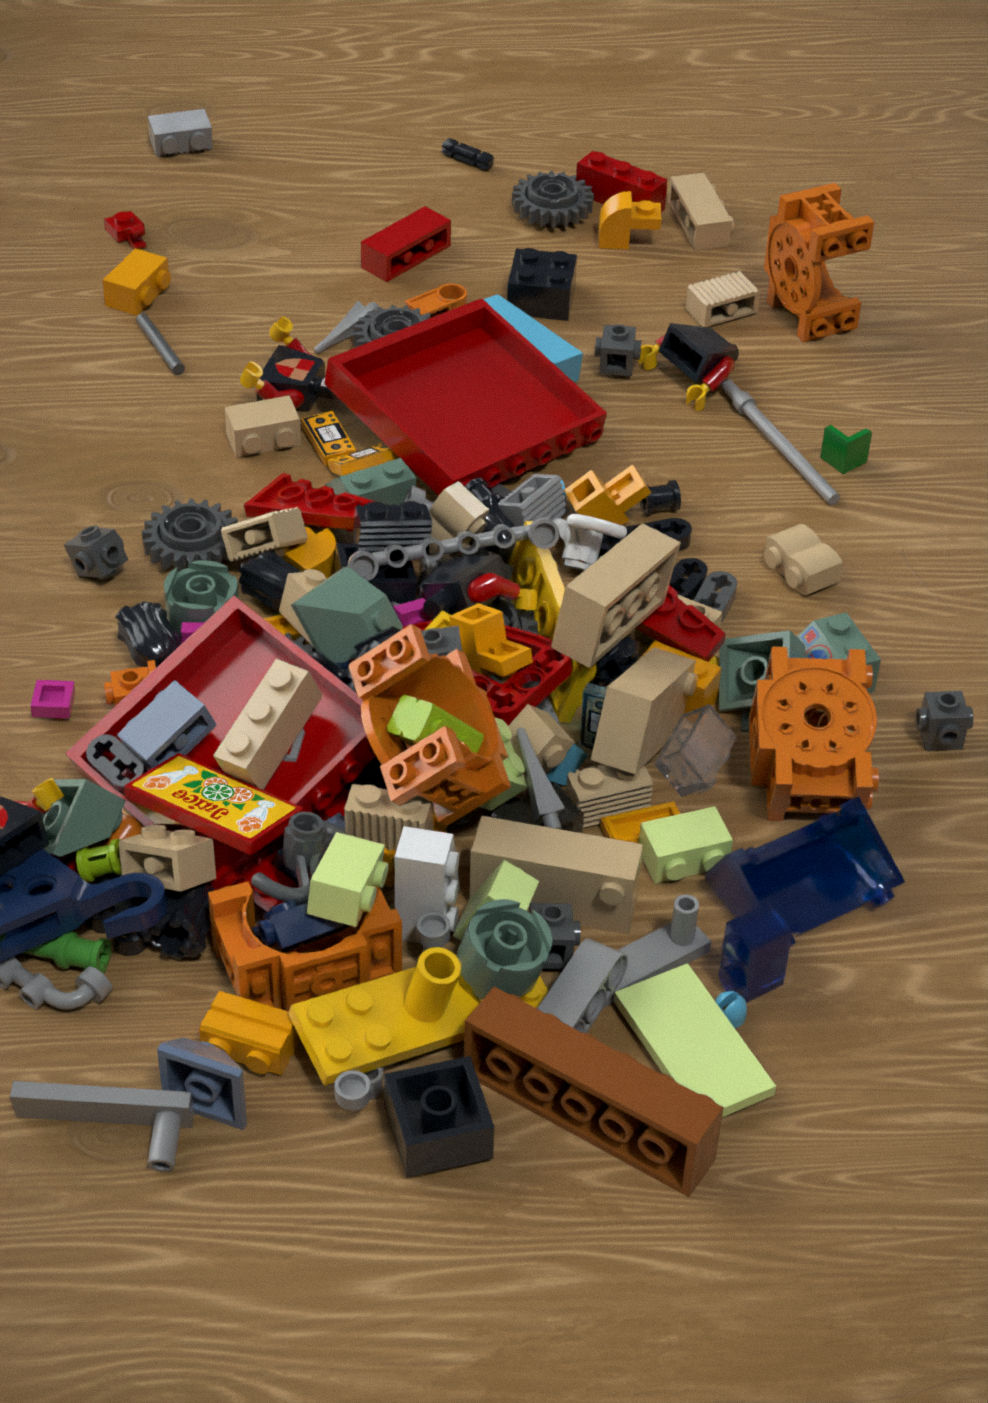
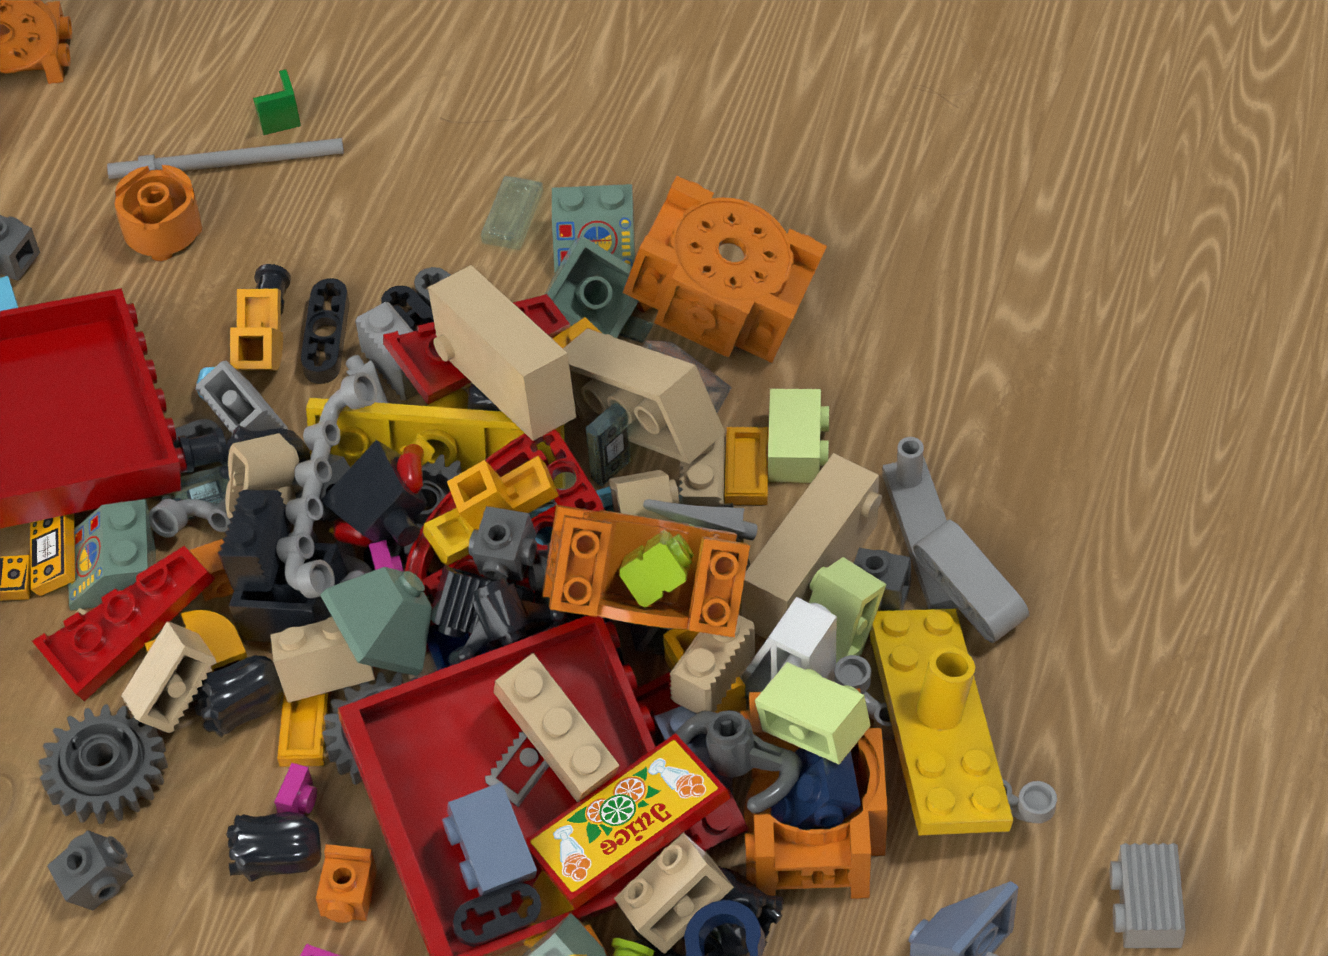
camera: 65 degrees left, 10 degrees up
sand green brick [164,560,239,640] -> none
light orange brick [199,991,300,1075] -> none
black brick [384,1056,494,1178] -> none
sand green brick [457,899,553,1000] -> none
dark orange brick [464,986,724,1197] -> none
white piece [553,514,627,571] -> none
yellowish green tile [614,963,776,1117] -> none
black torso [638,323,739,411] -> none
clear blue windscreen [704,796,905,954] -> none
medium azure hinge [715,991,747,1028] -> none
clear blue brick [718,903,793,1003] -> none
tan brick [764,524,843,595] -> none
dark grey brick [915,691,973,751] -> none
none -> orange brick [114,165,202,261]
none -> clear light blue tile [481,176,543,250]
none -> light grey brick [1109,843,1186,948]

